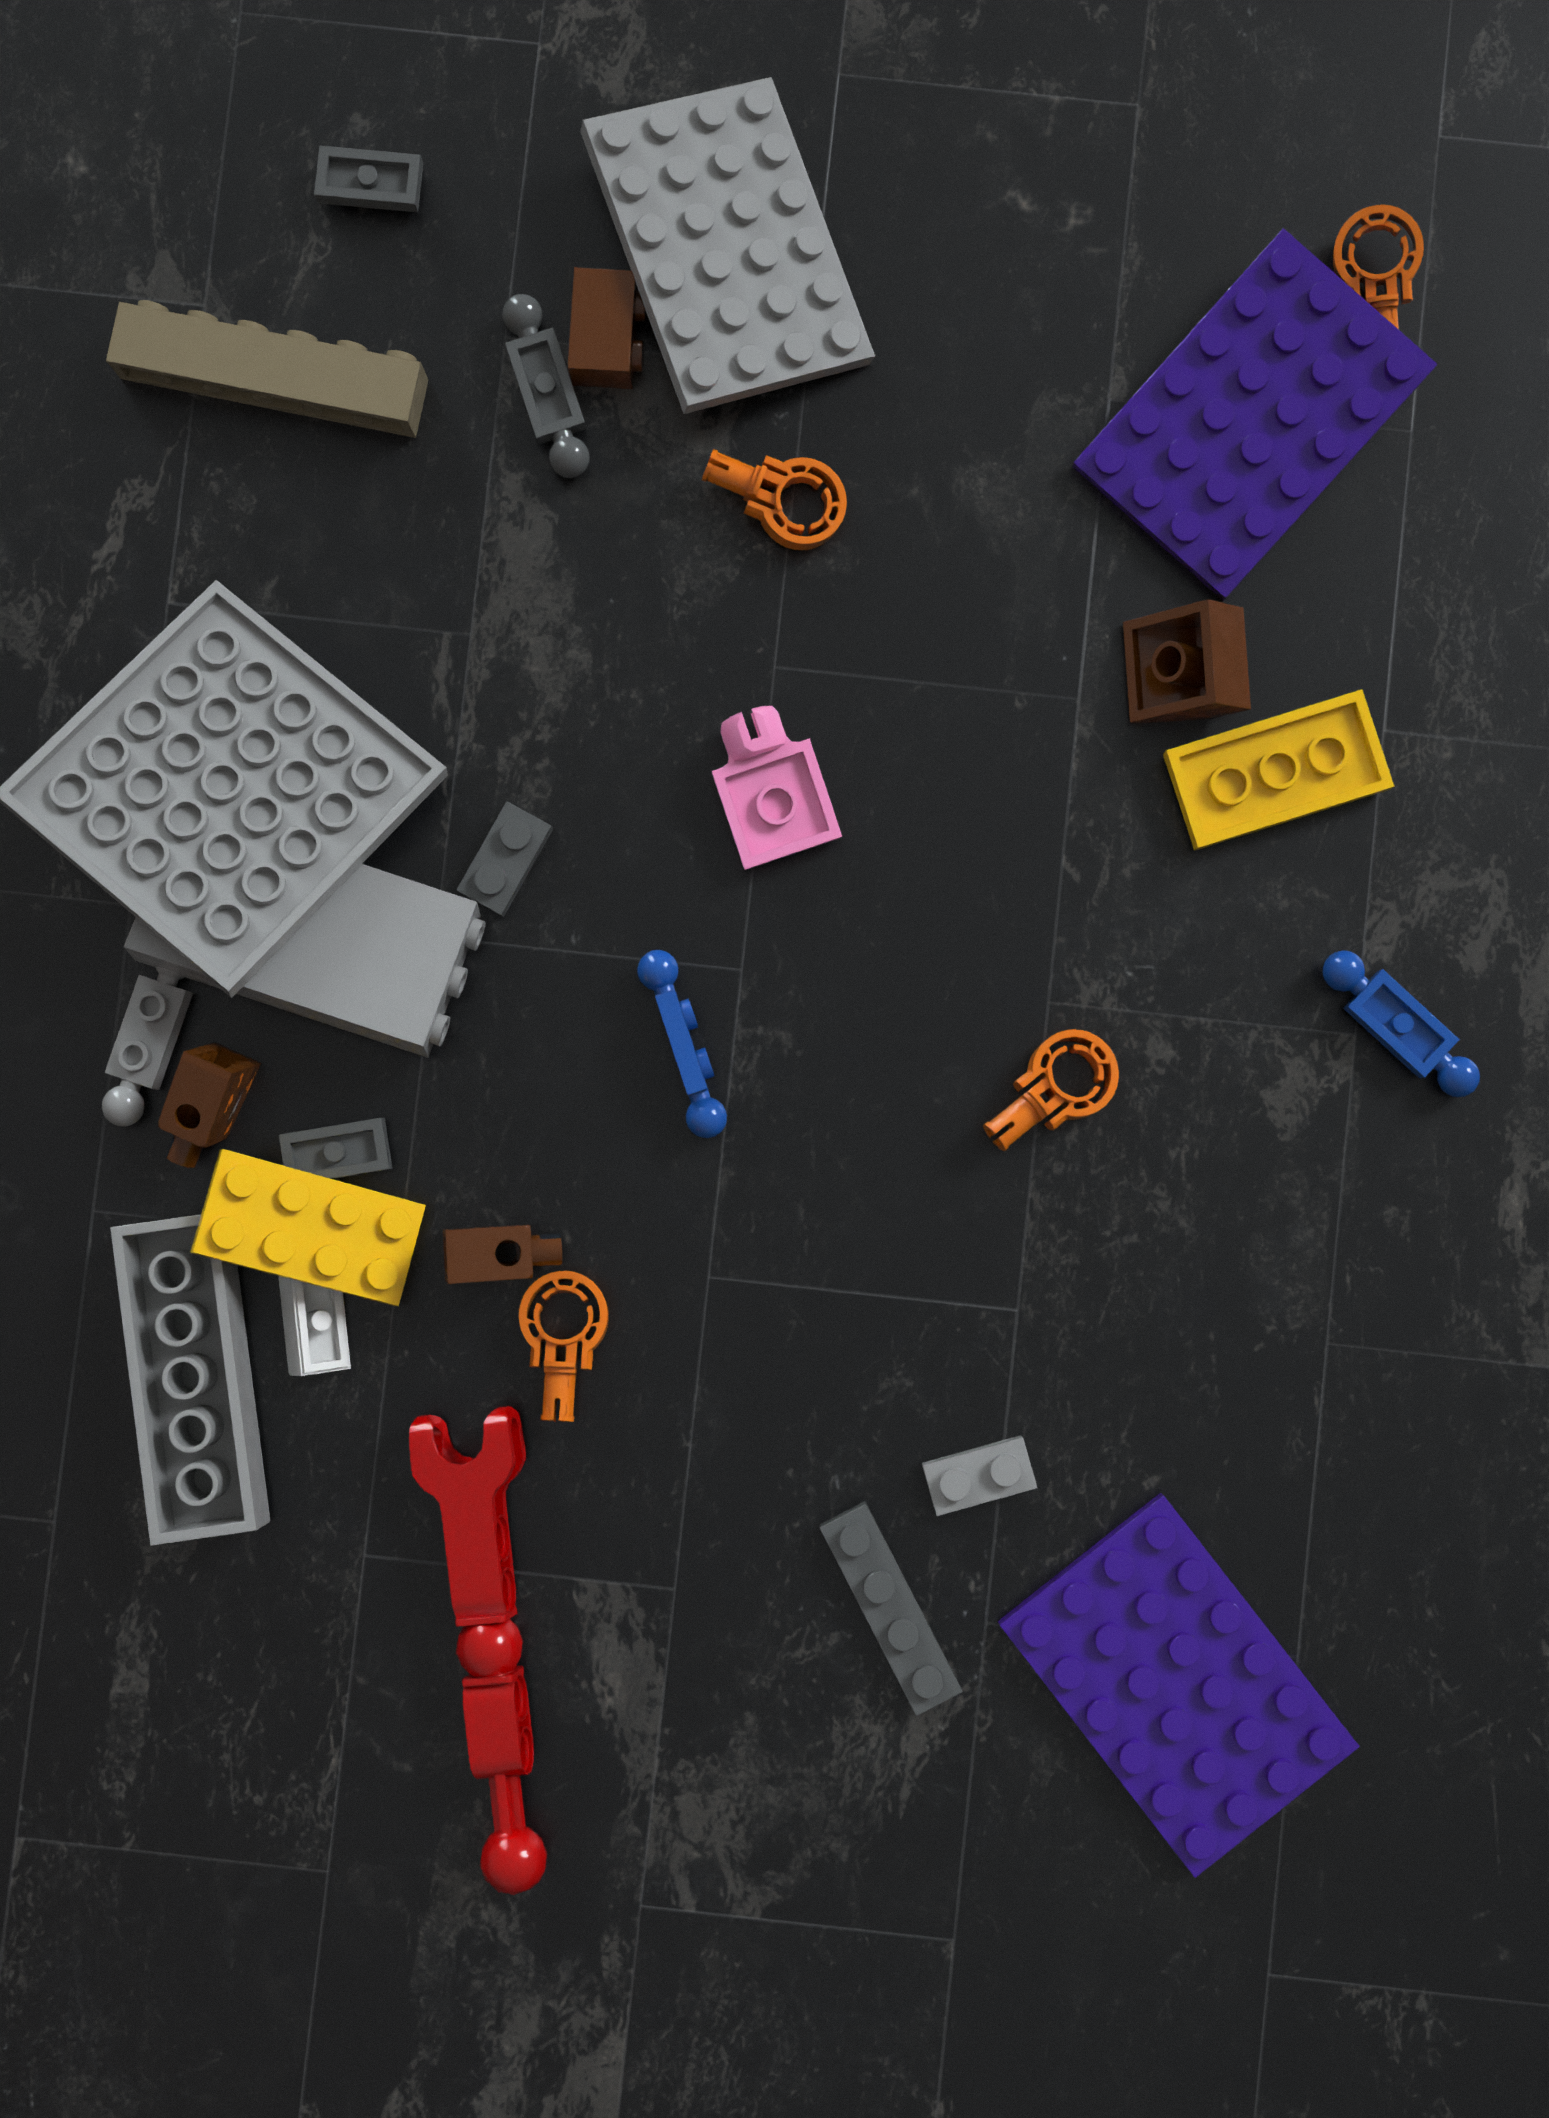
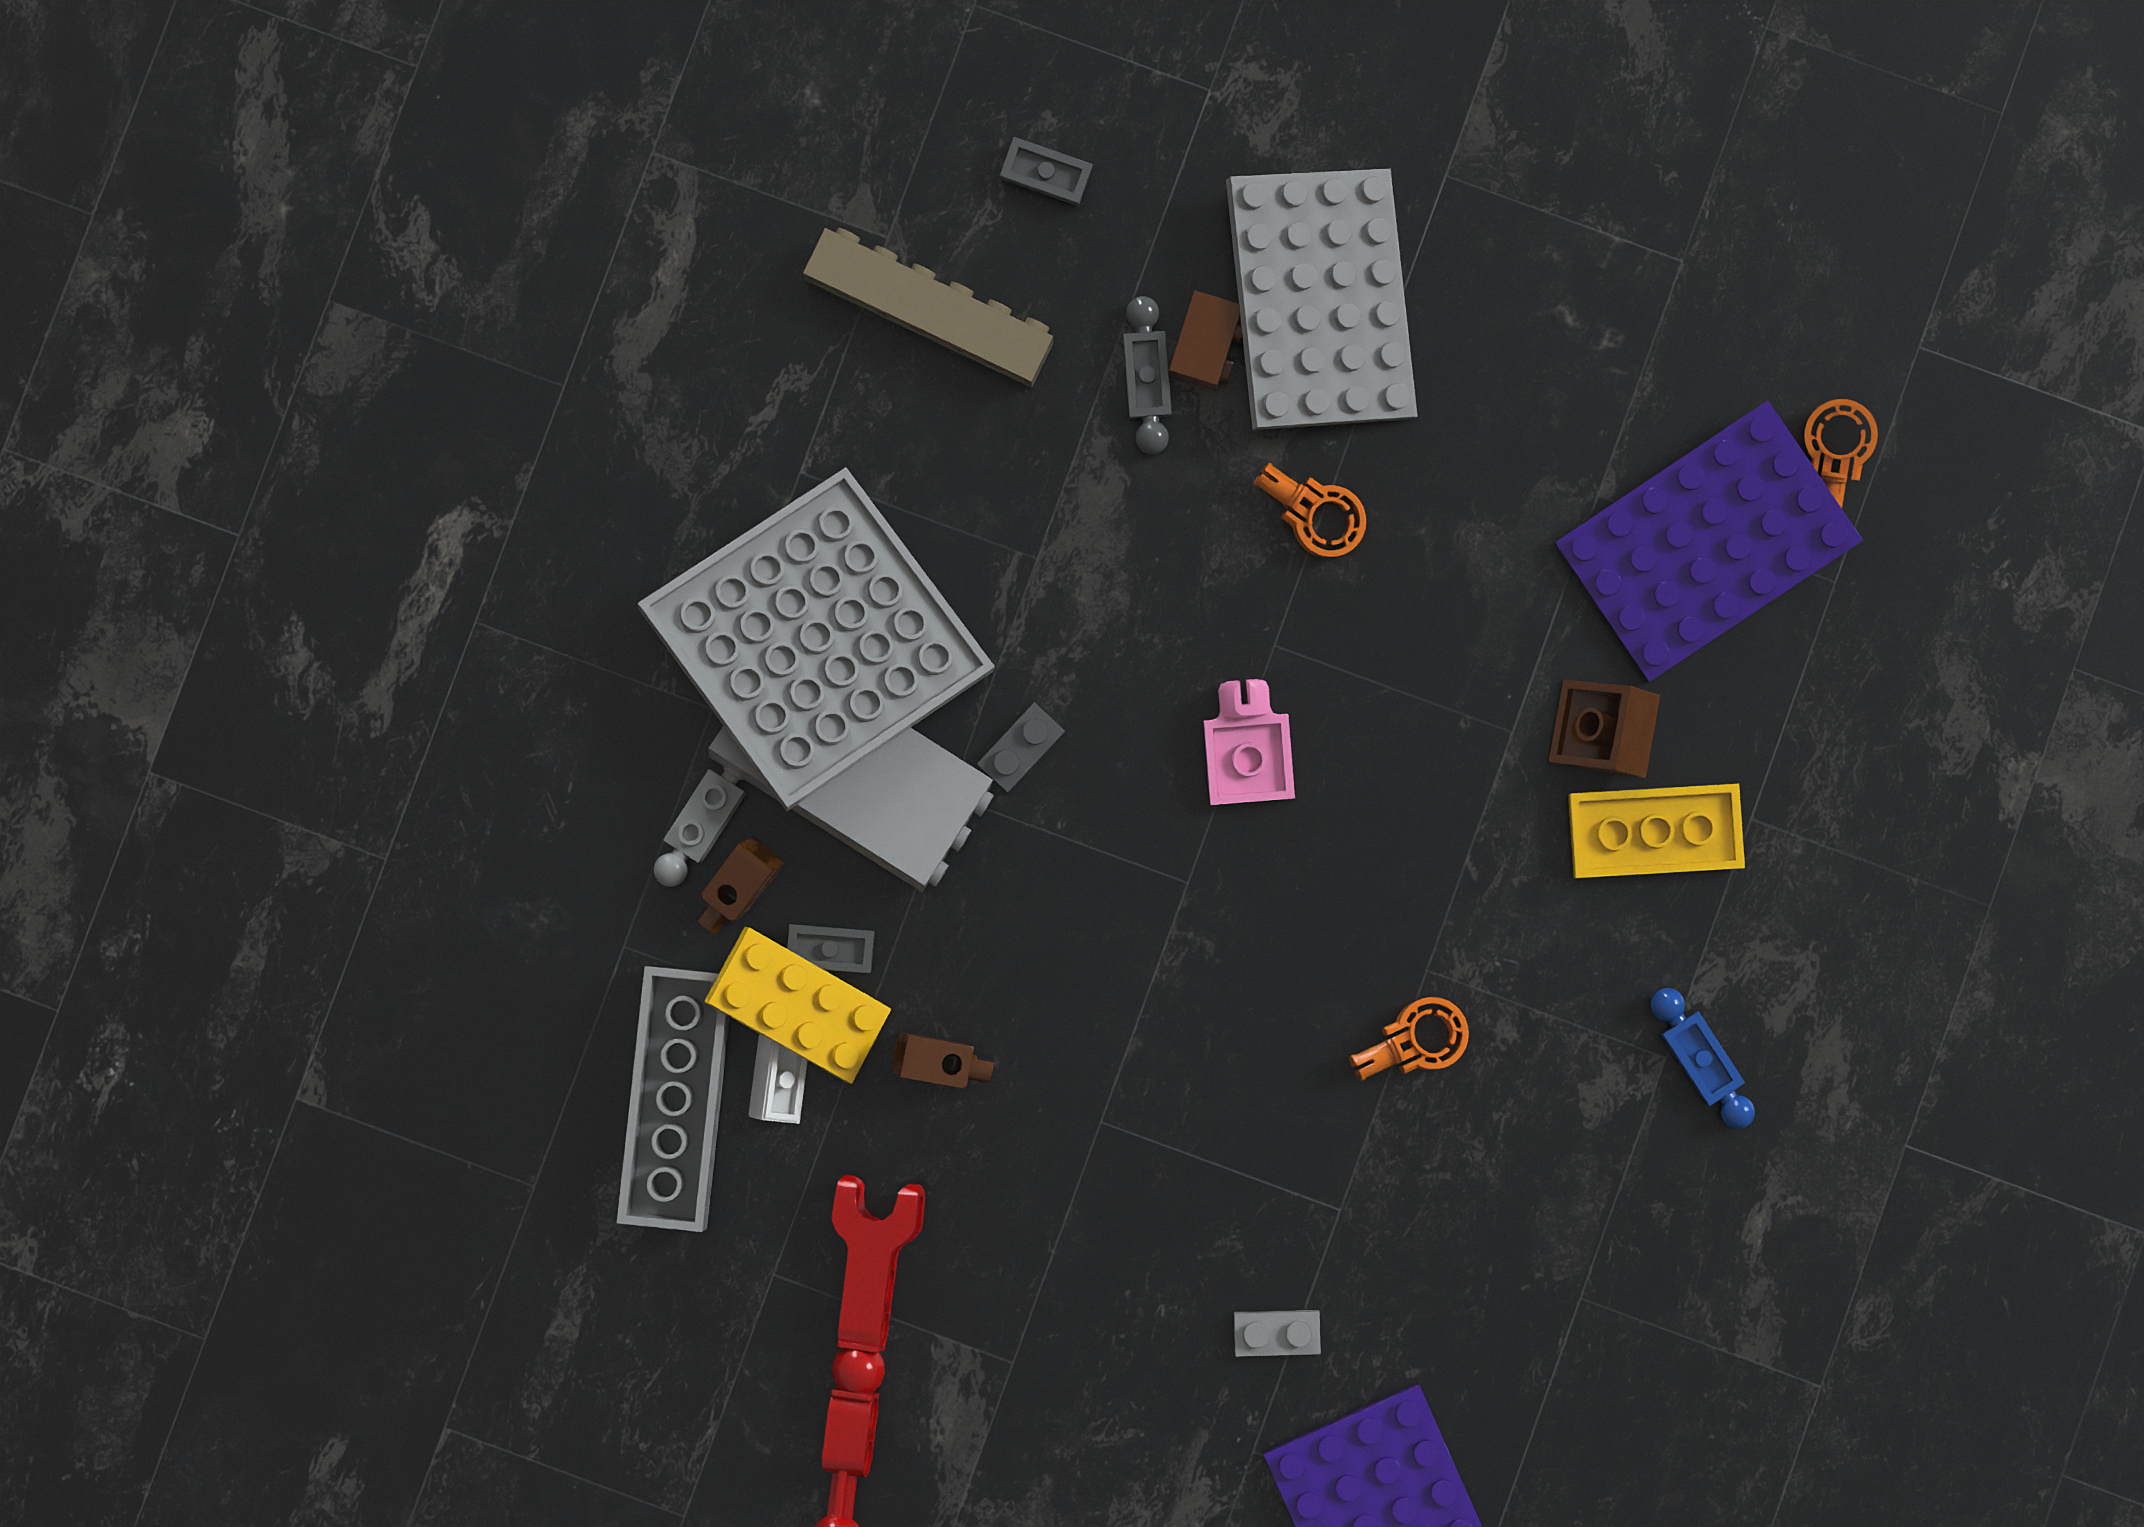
camera: 10 degrees right, 0 degrees up
orange pin [519,1271,609,1422] -> none
blue plate [637,950,727,1138] -> none
dark grey plate [819,1501,963,1716] -> none

